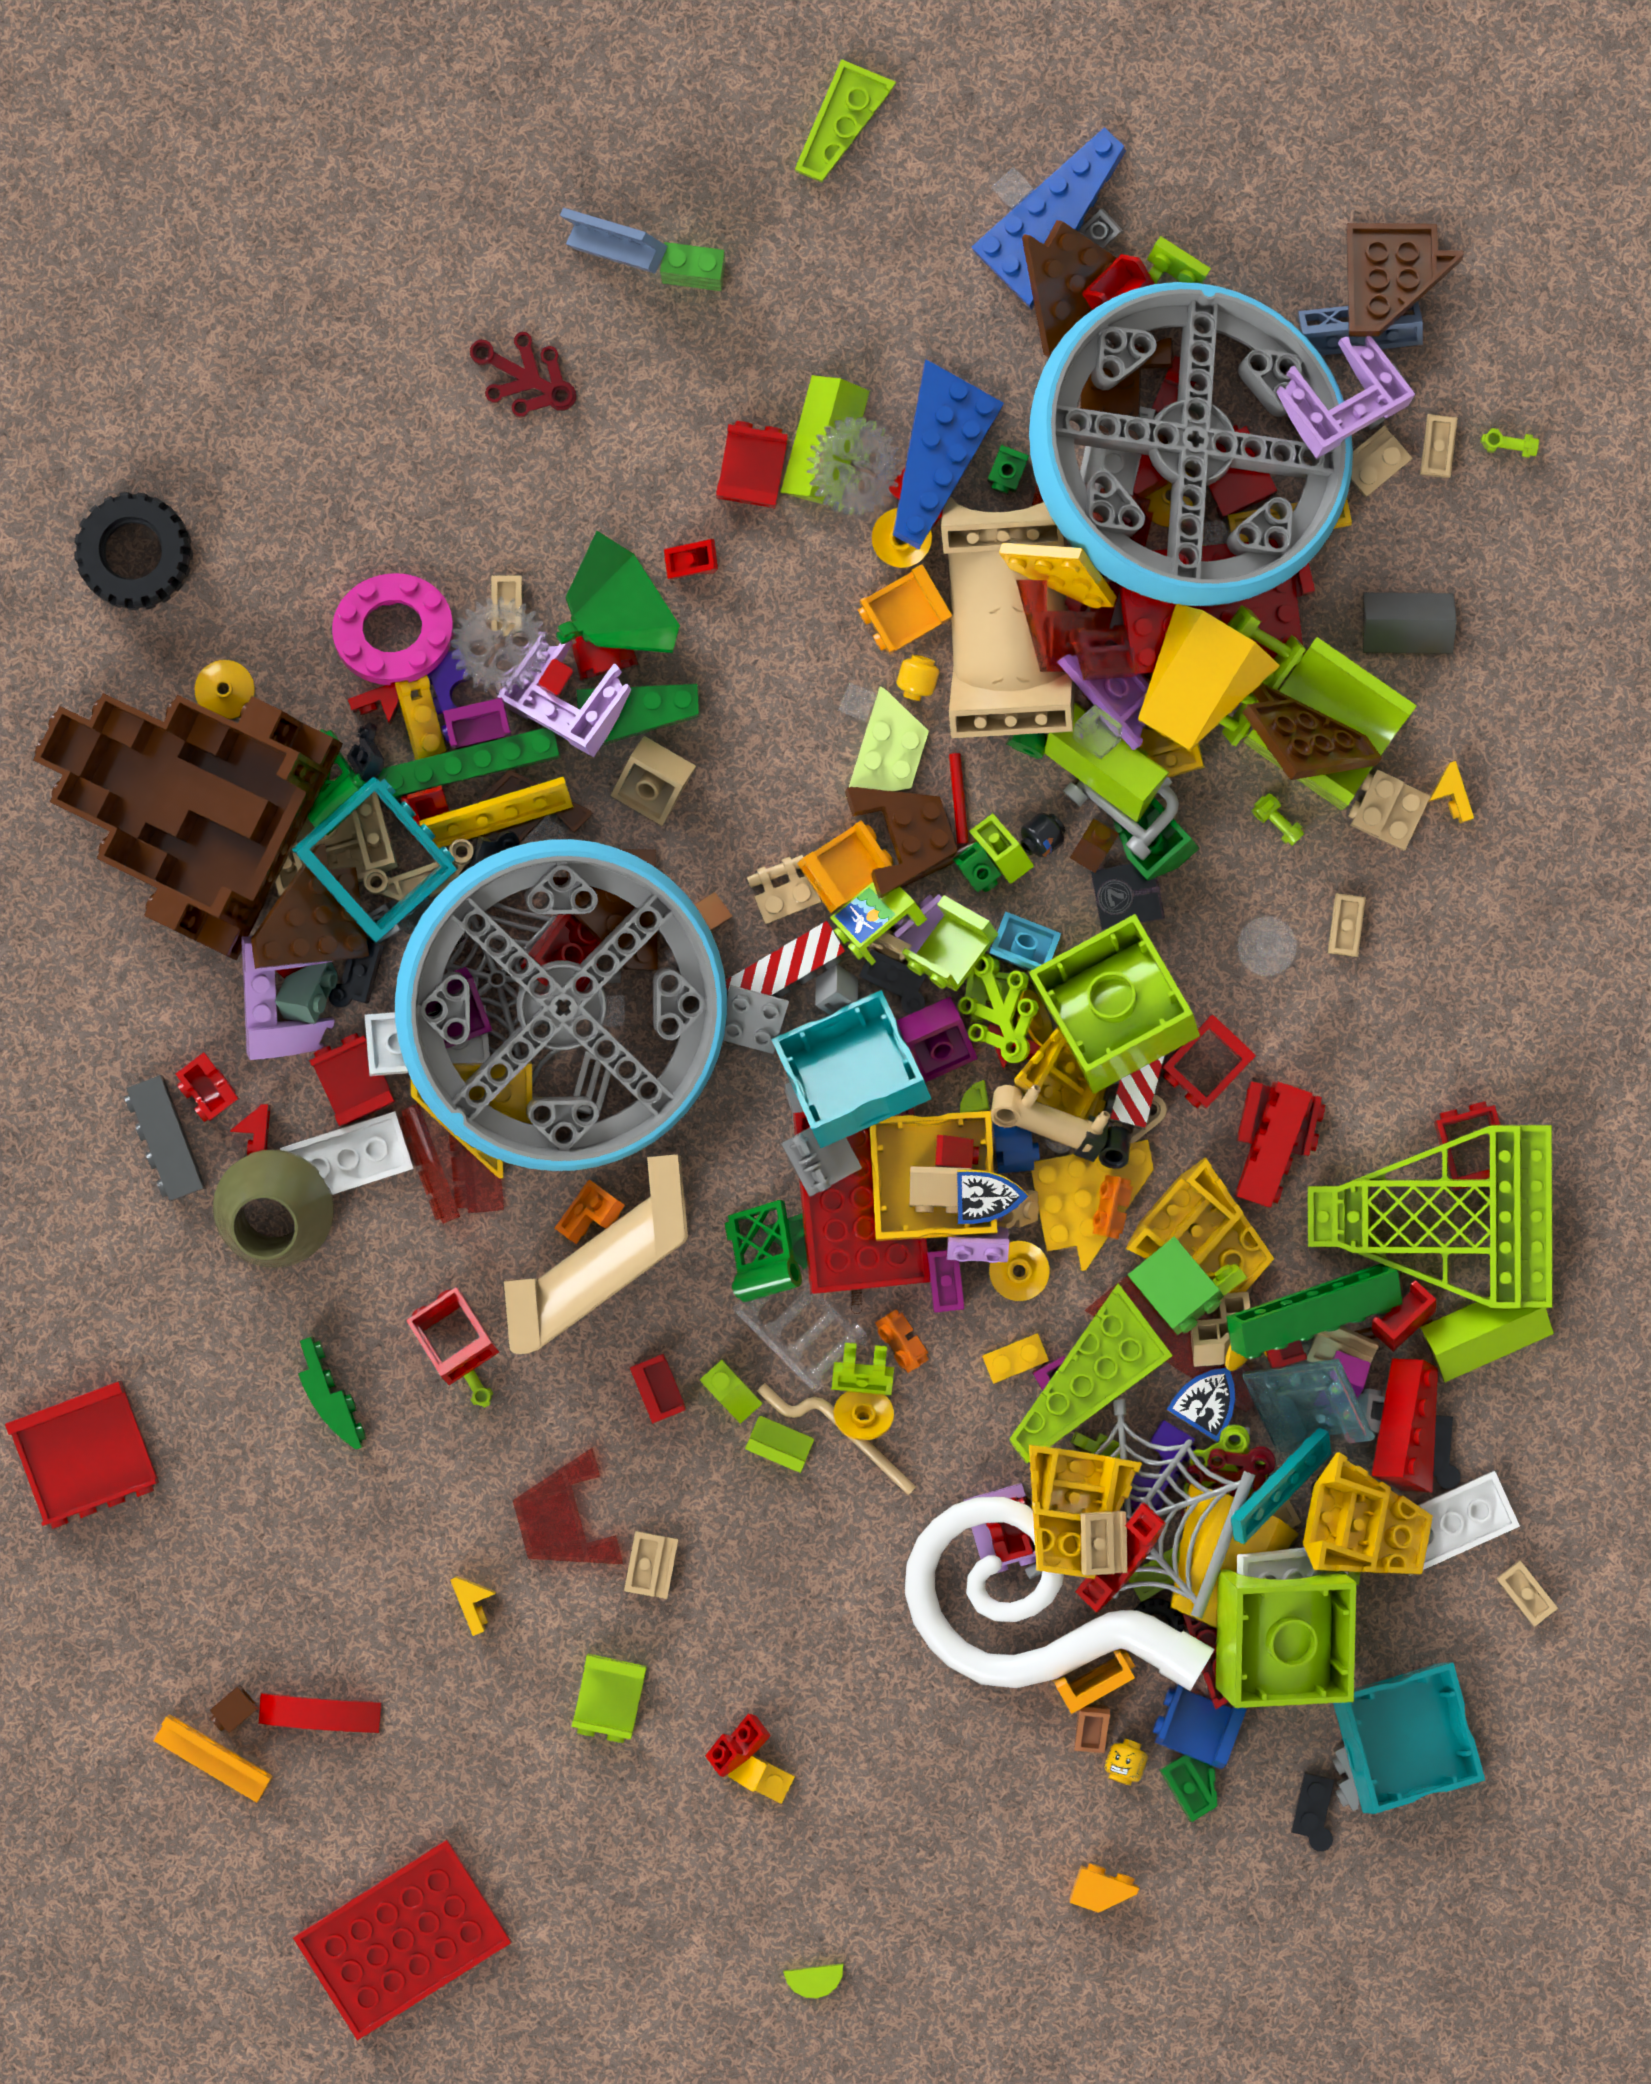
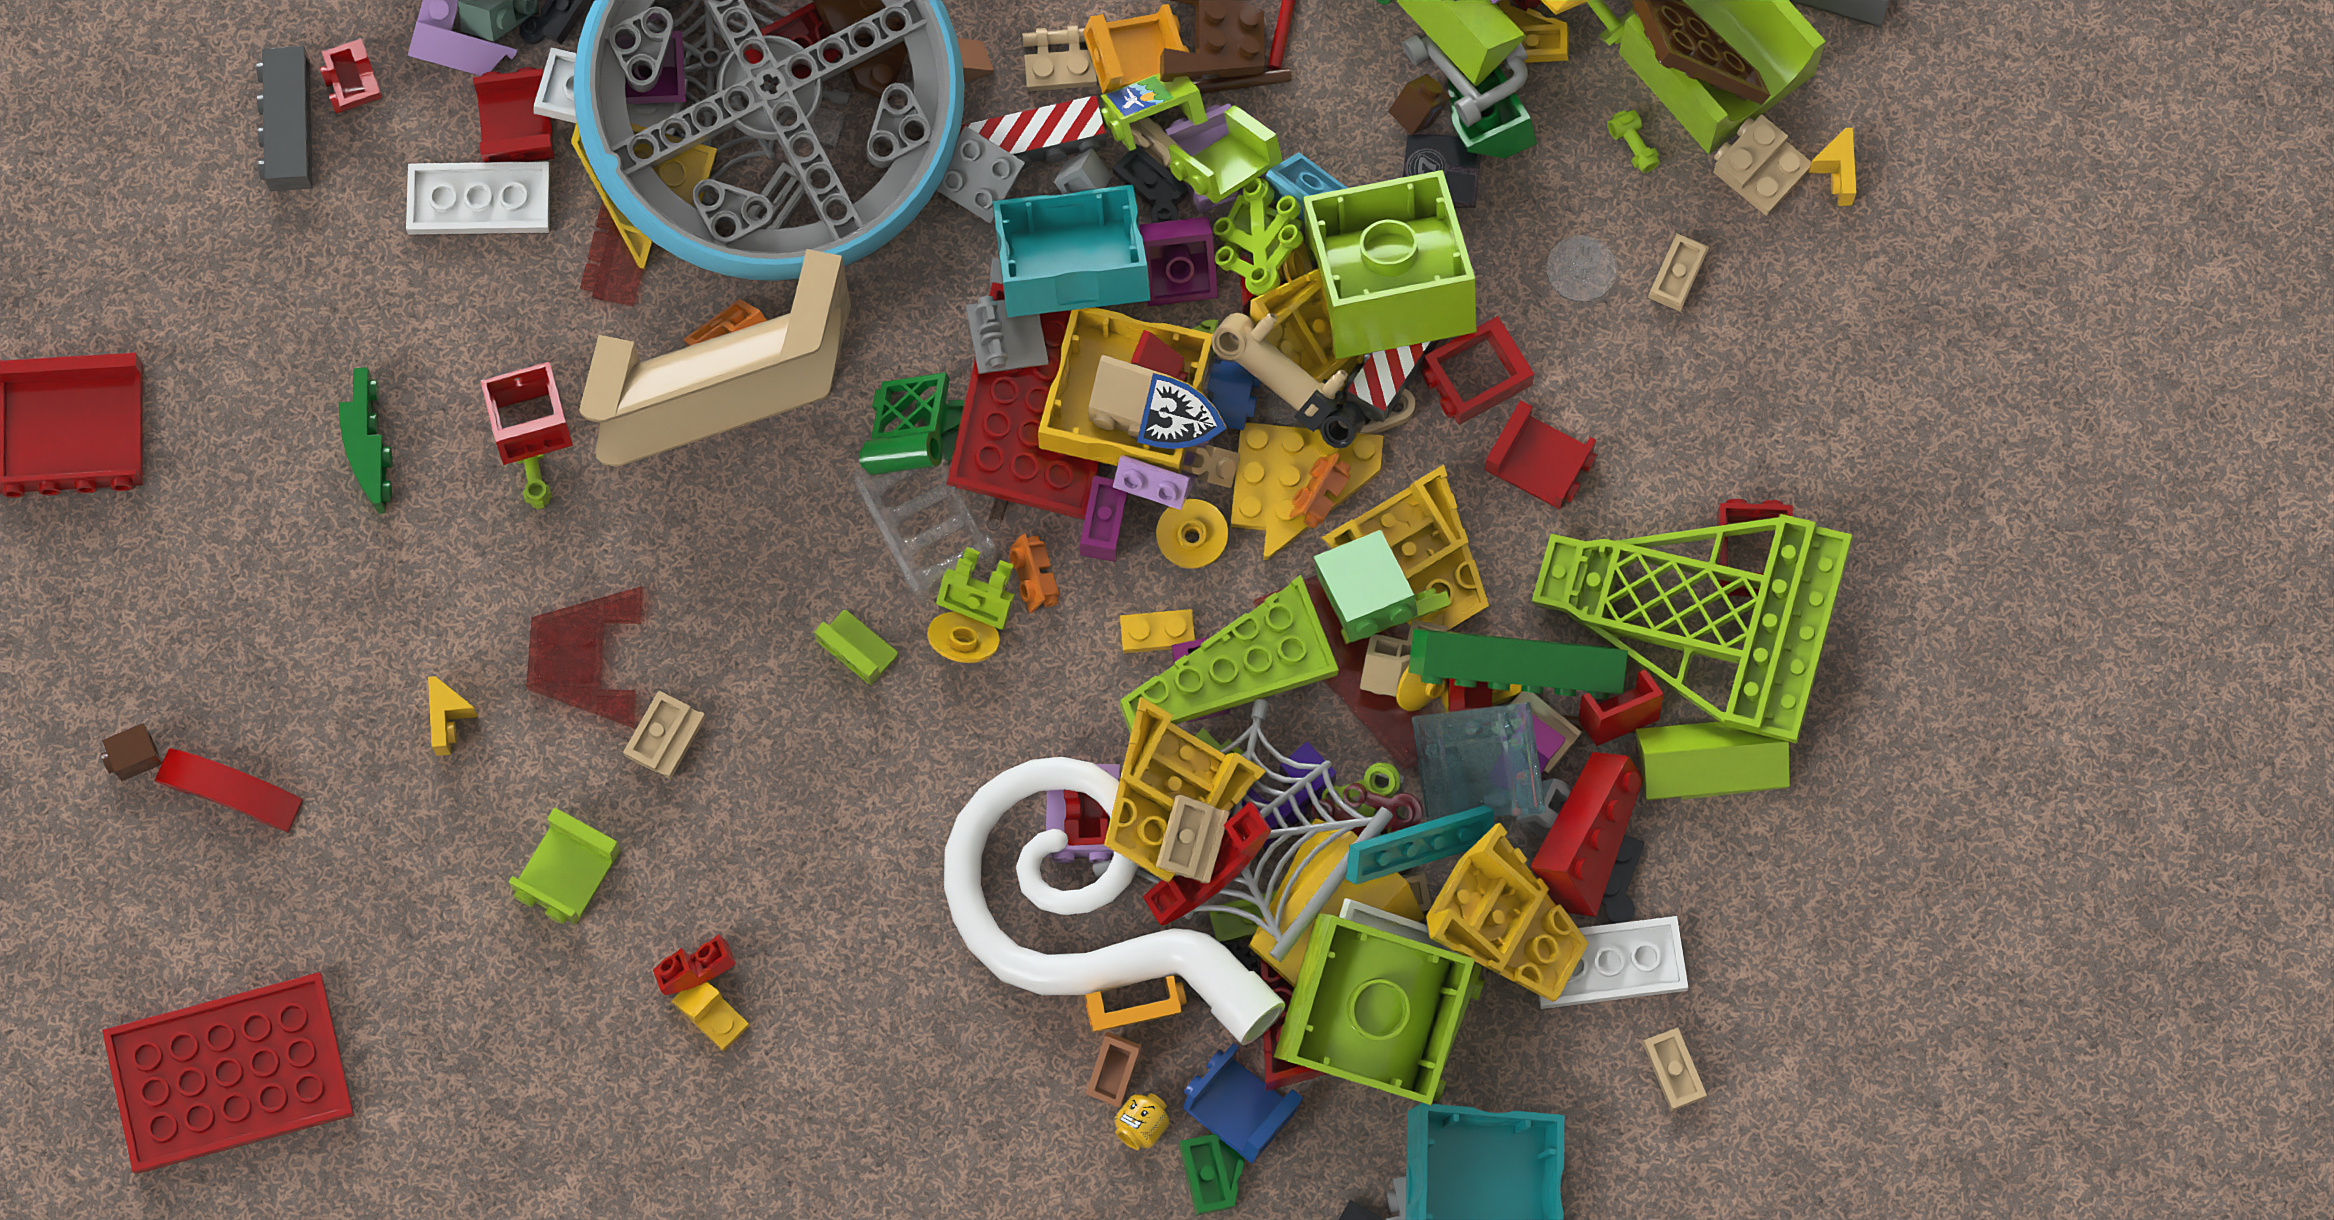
camera: 15 degrees right, 15 degrees down
light orange fence [153,1714,273,1803] -> none
olive cone [213,1150,334,1268] -> none
red slope [230,1104,271,1156] -> none
clear red windscreen [399,1103,460,1224] -> none
red panel [630,1353,686,1424] -> none
lime slope [700,1359,763,1424] -> none
tan piece [757,1383,916,1495] -> none
green brick [952,842,1001,893] -> none
lime slope [969,813,1034,884] -> none
black head [1020,813,1066,858] -> none
shield [1166,1368,1235,1442] -> none
red wedge [1234,1081,1313,1208] -> none

